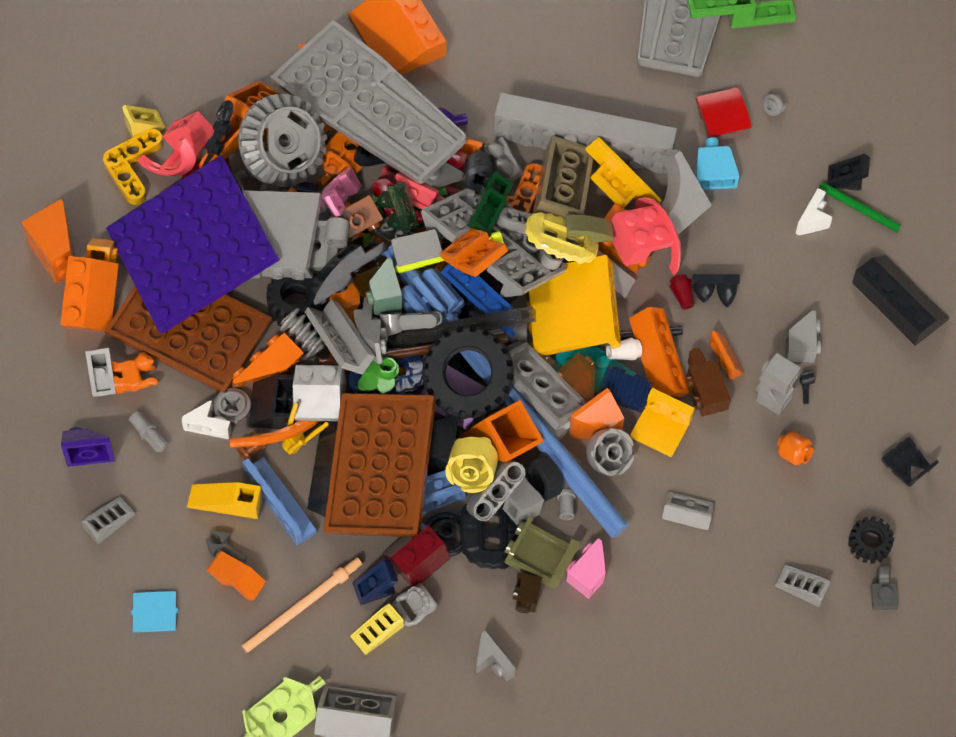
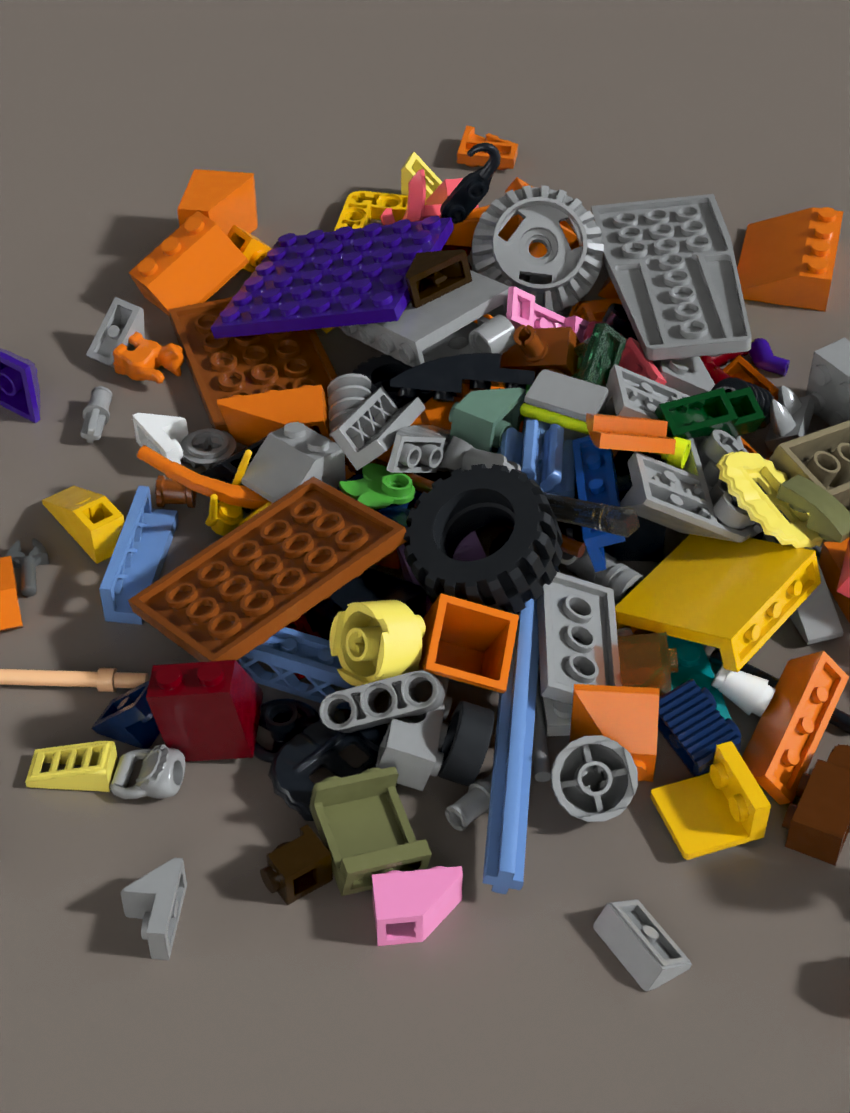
camera: 45 degrees right, 20 degrees down
none -> dark brown slope [405,249,472,308]
none -> orange wing [457,126,518,170]

